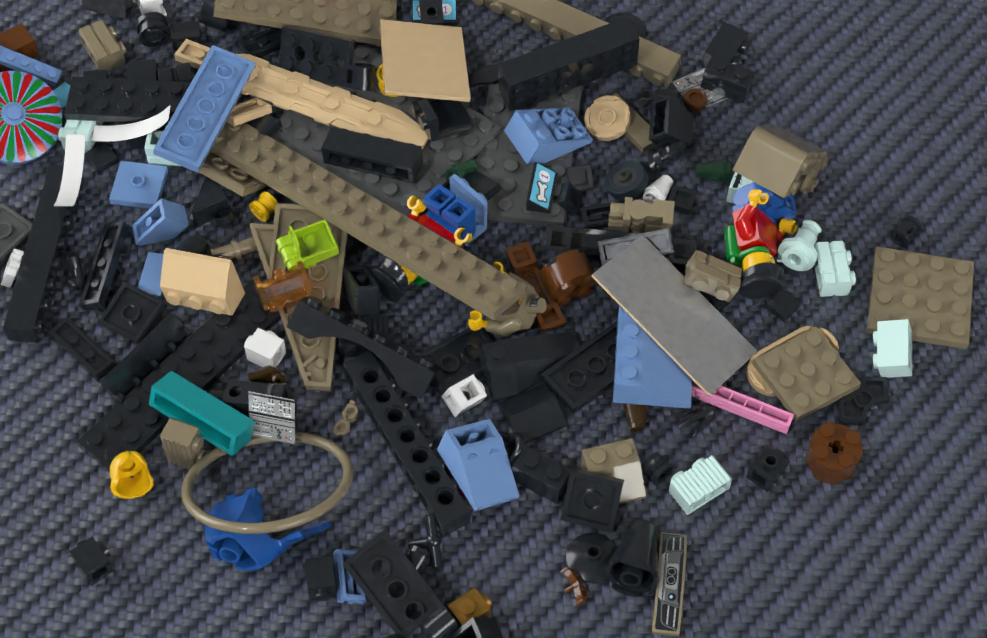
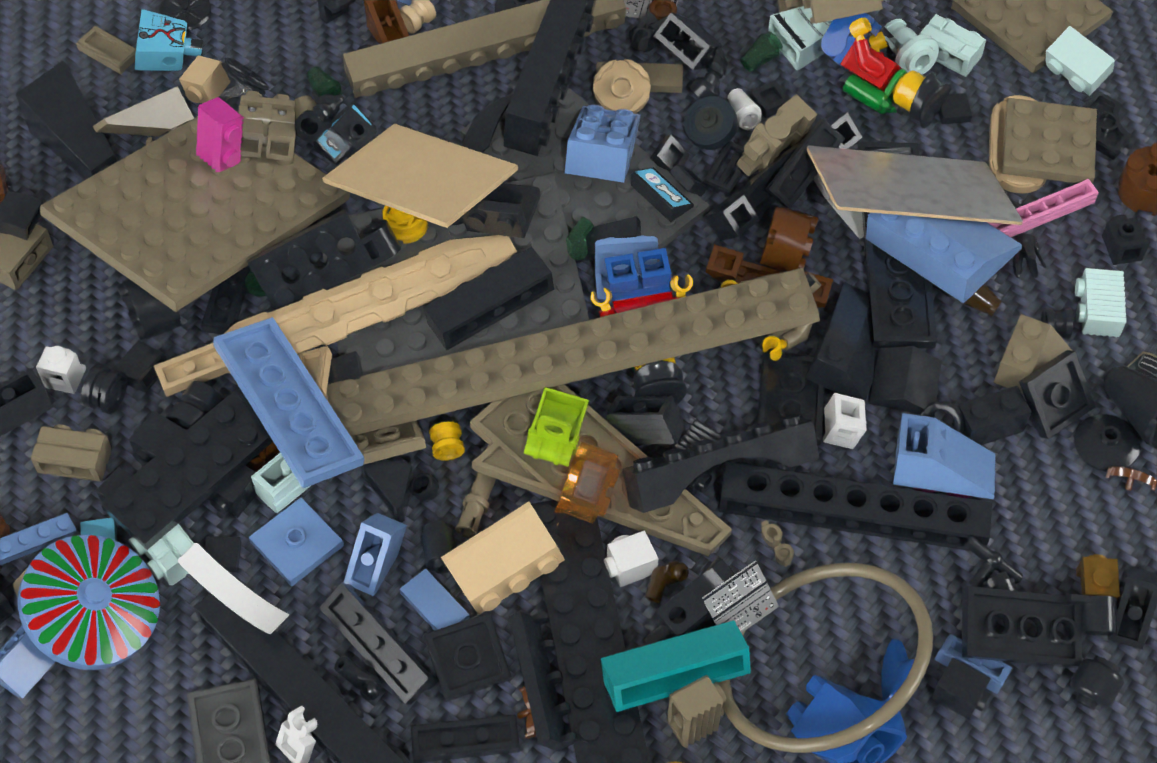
camera: 50 degrees left, 0 degrees up
white sticker [92,105,170,142] -> none
dark tan brick [684,250,742,302] -> none

